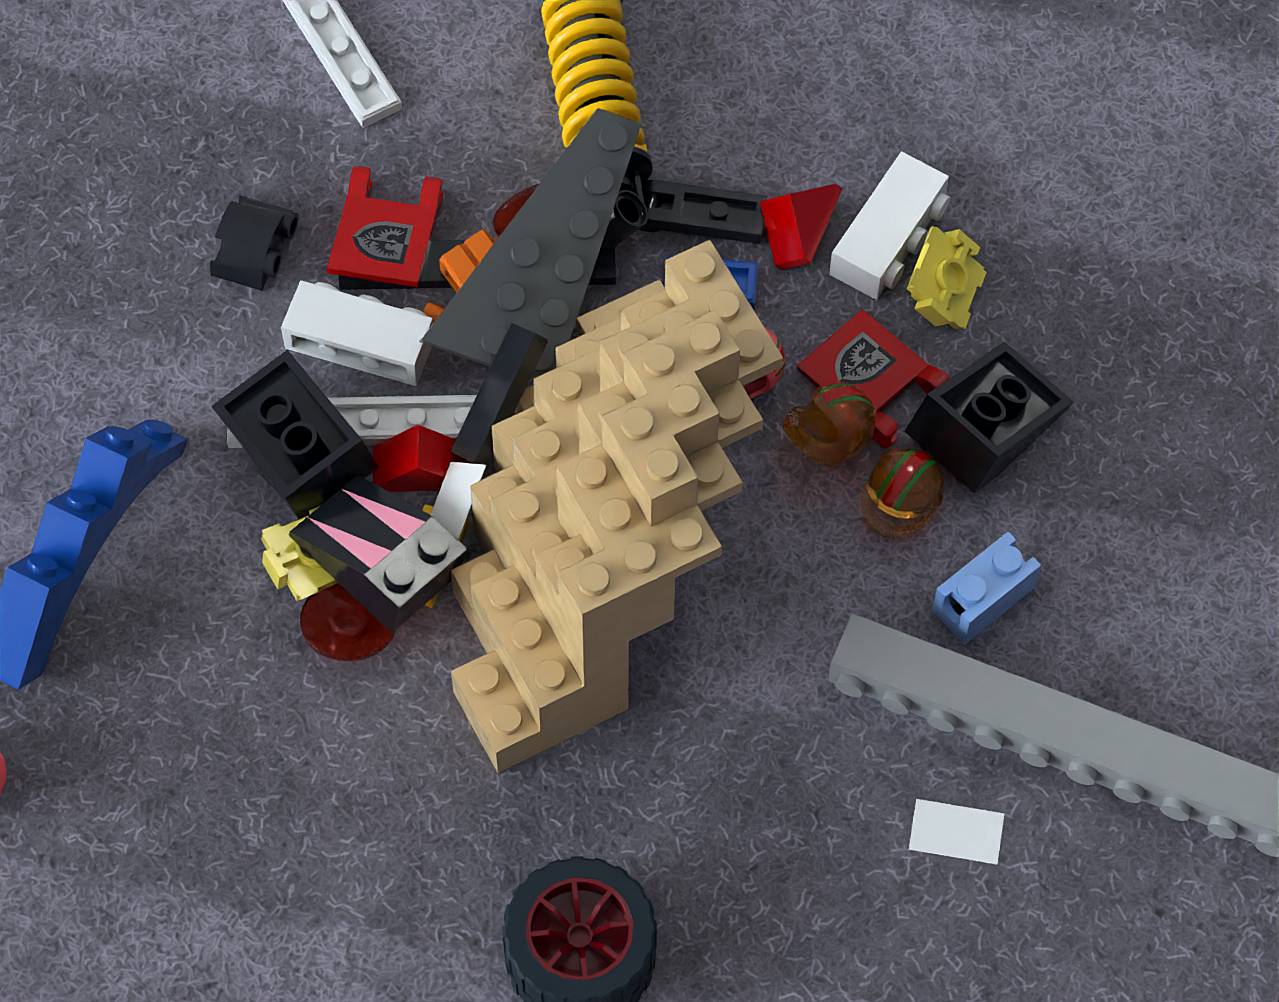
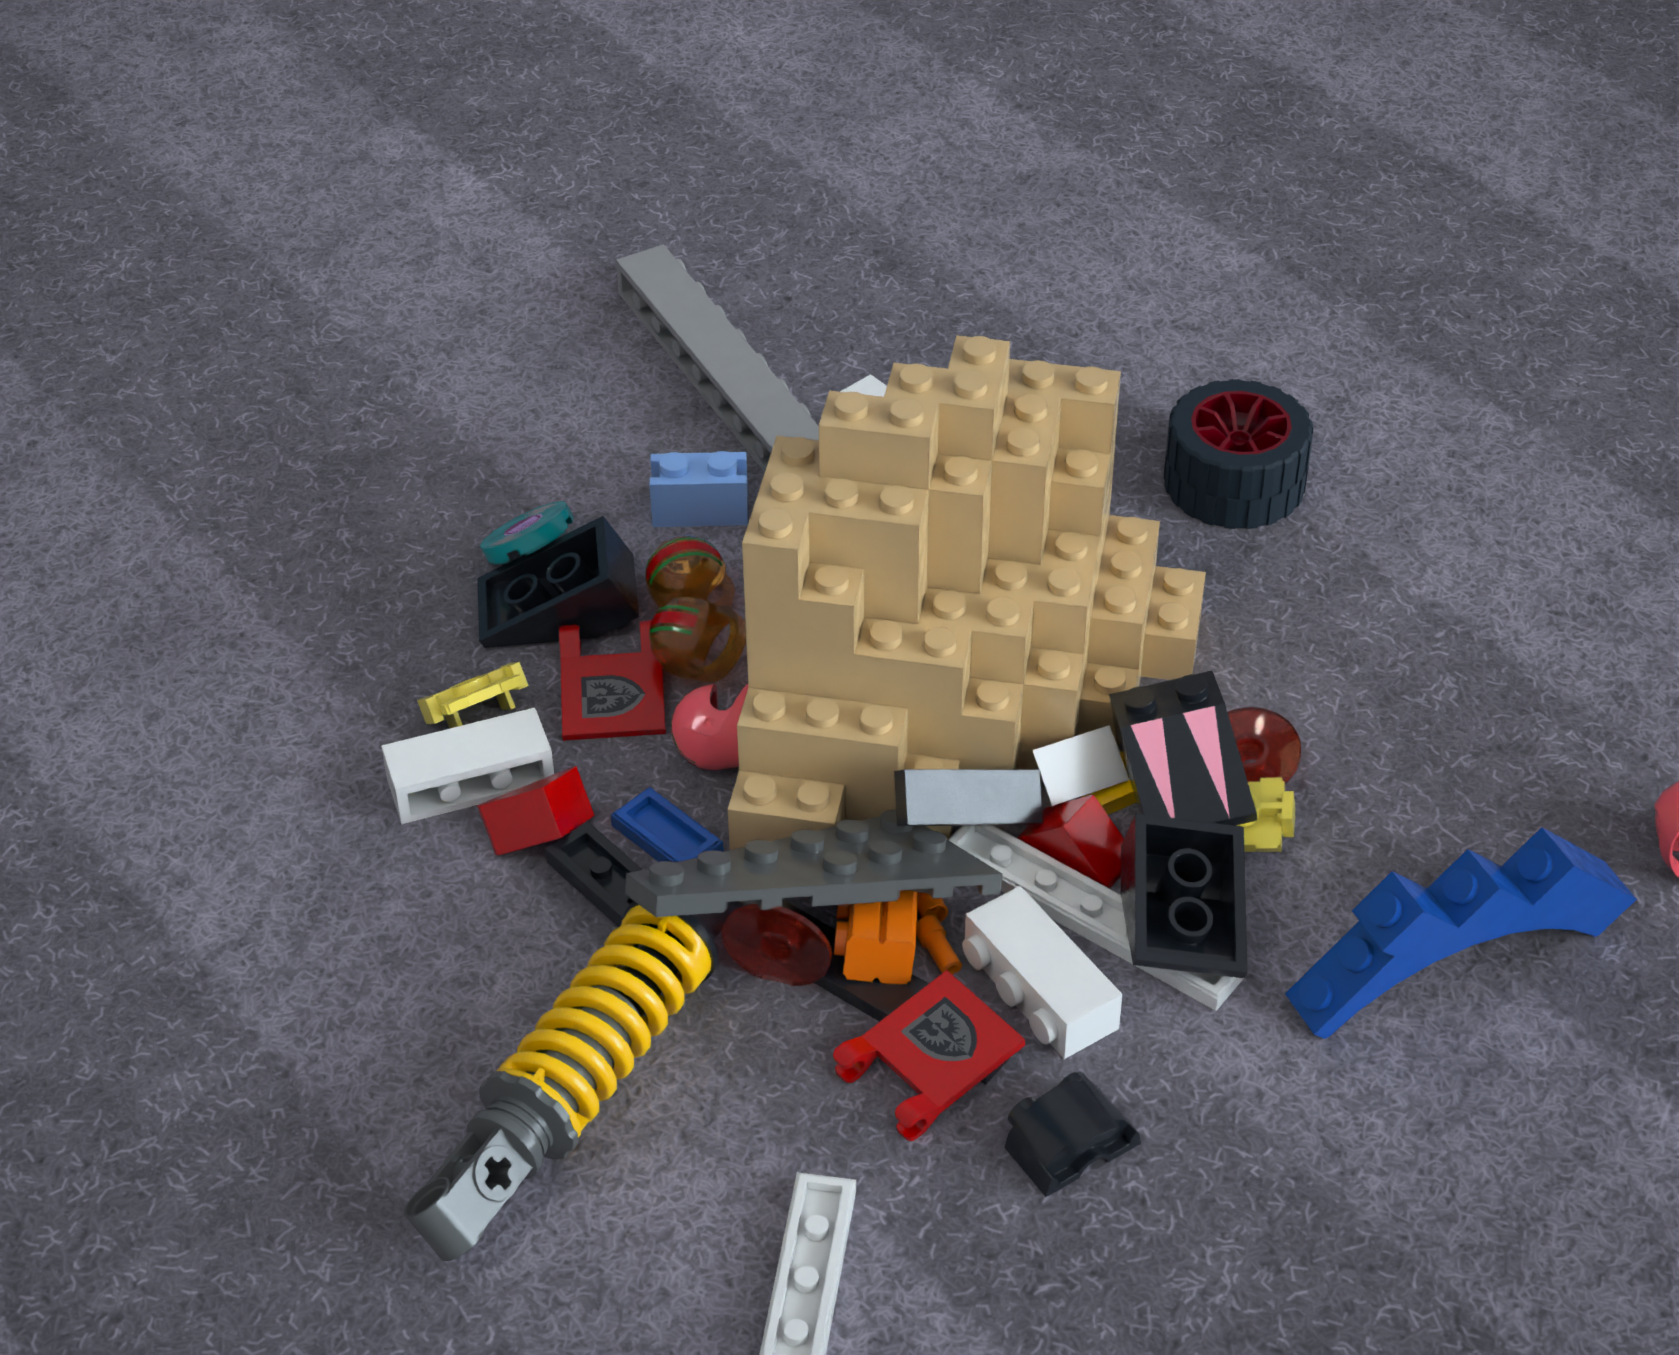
camera: 140 degrees left, 20 degrees down
none -> teal tile [480,501,574,565]

